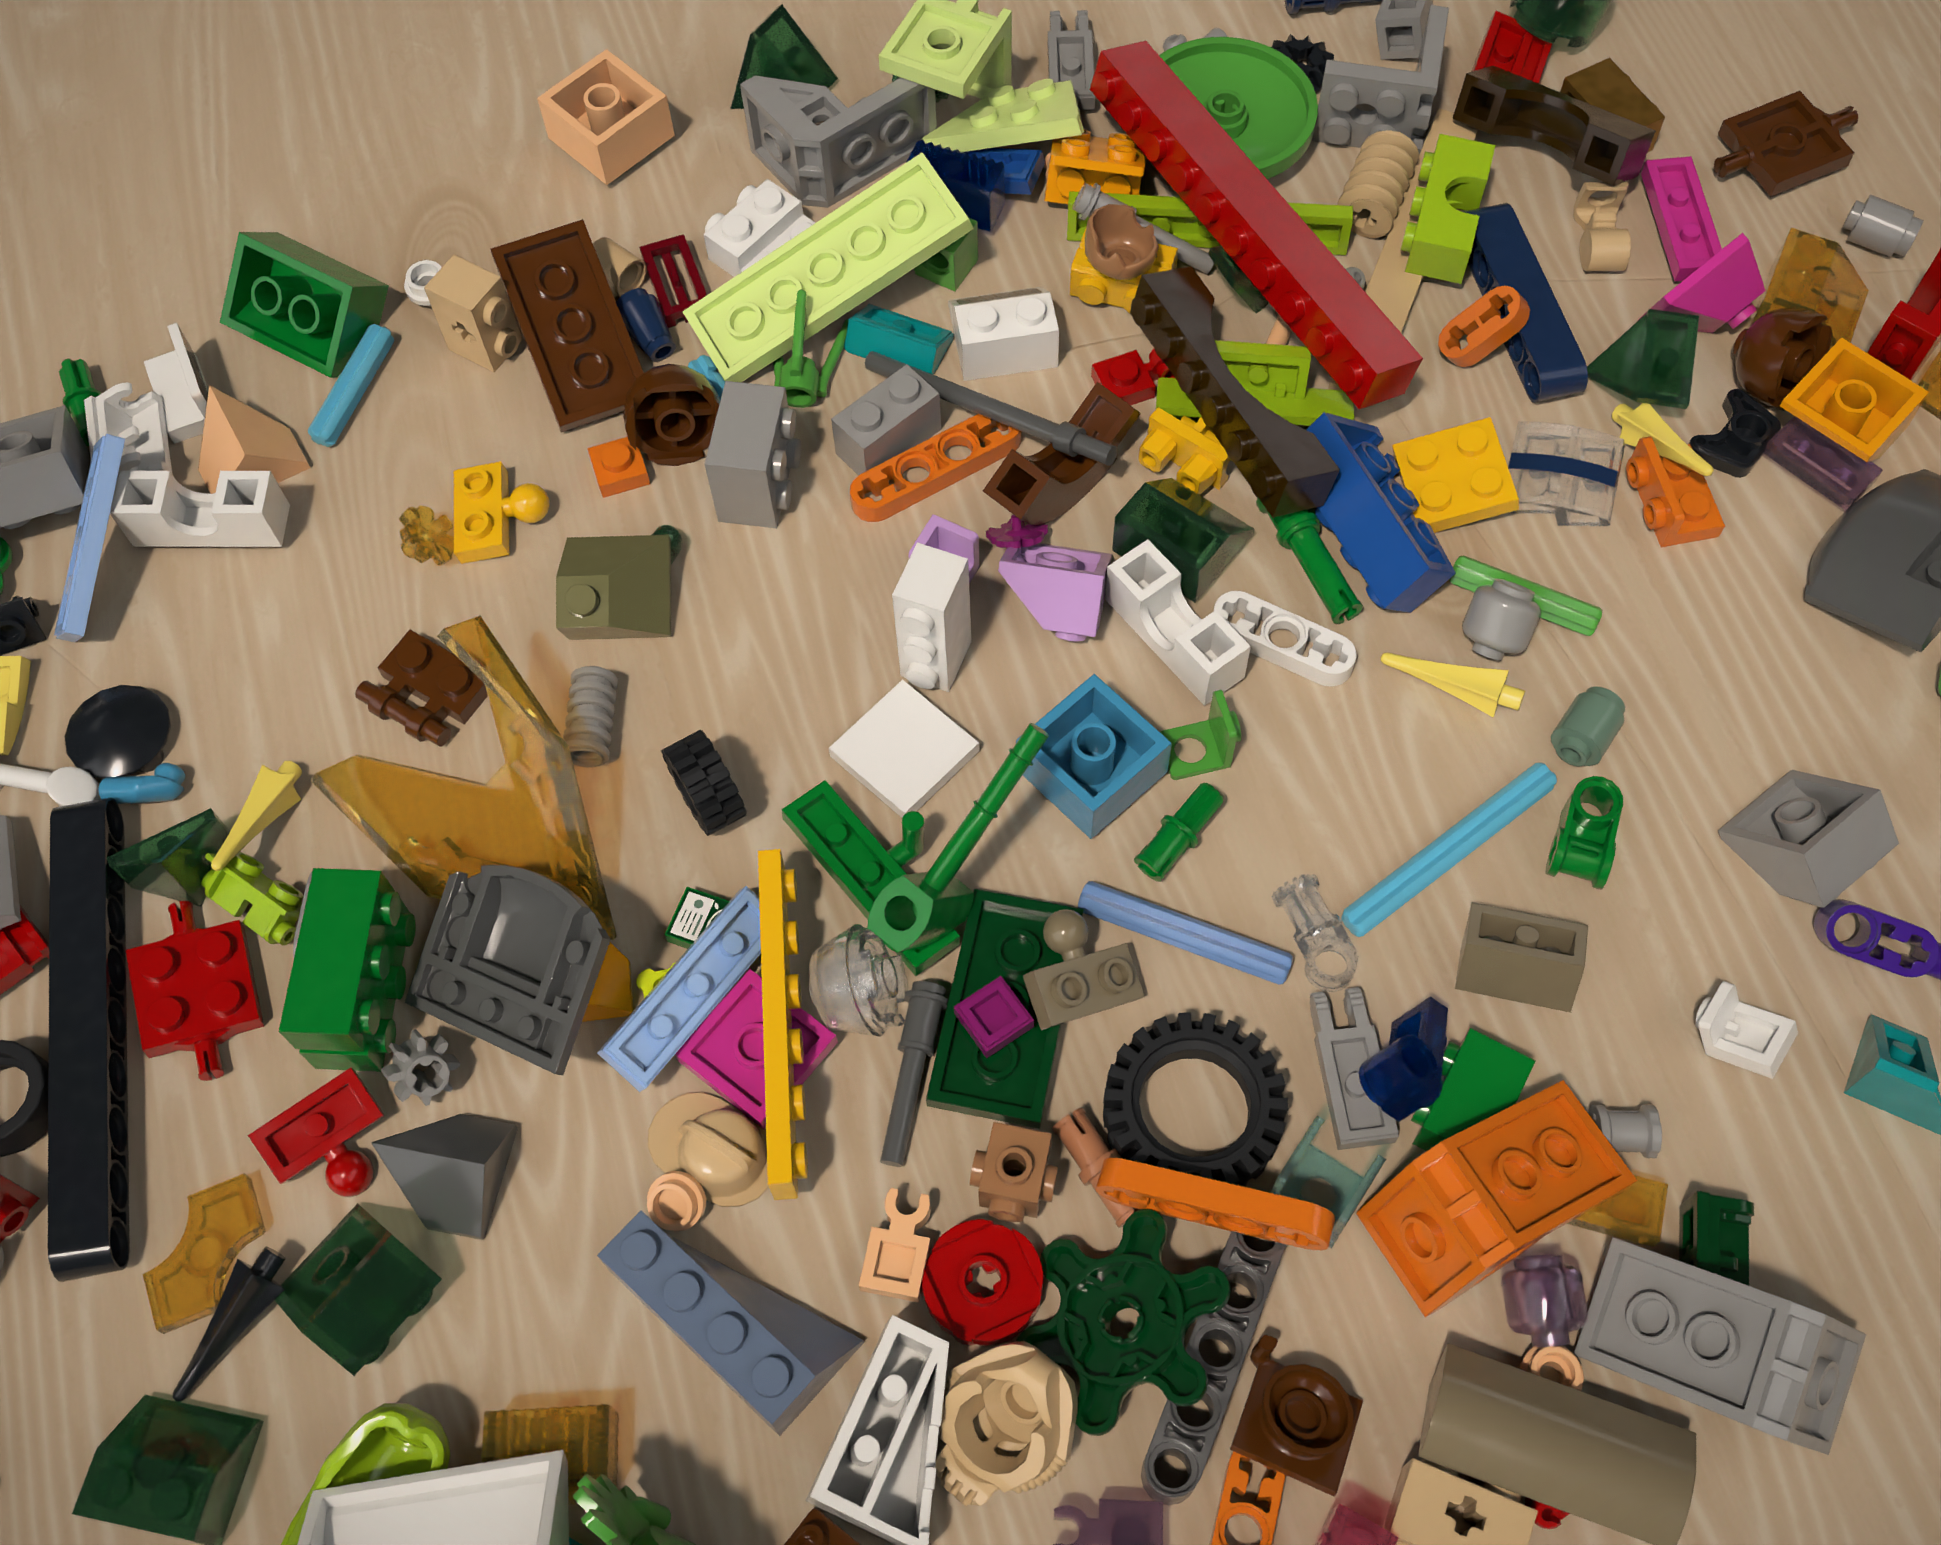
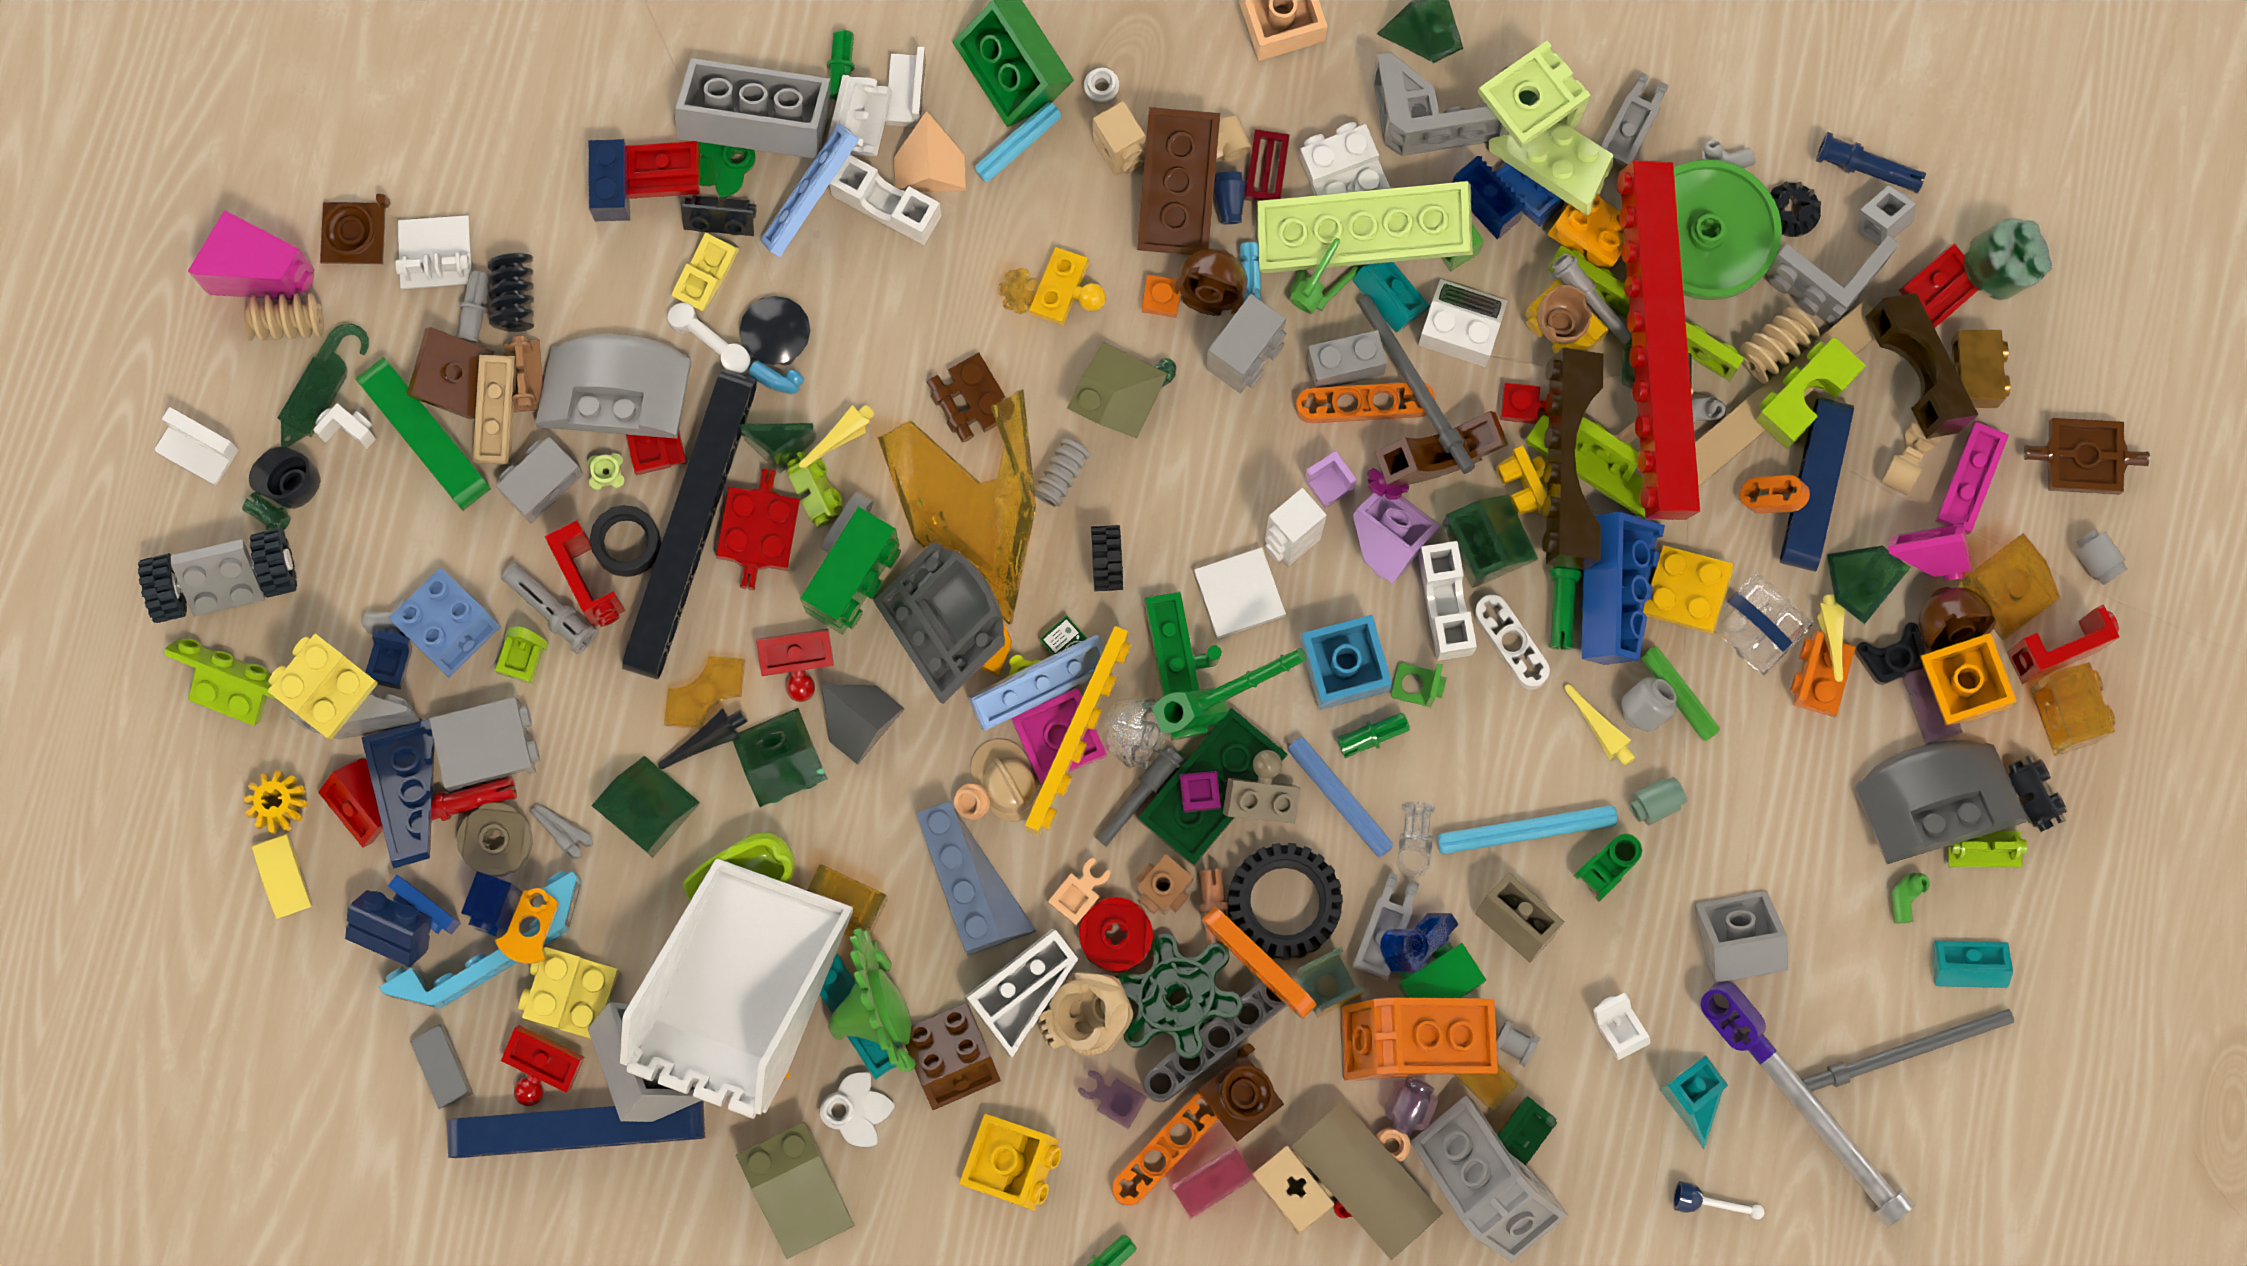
camera: 25 degrees right, 15 degrees up
light grey gear [381,1029,460,1106] -> none

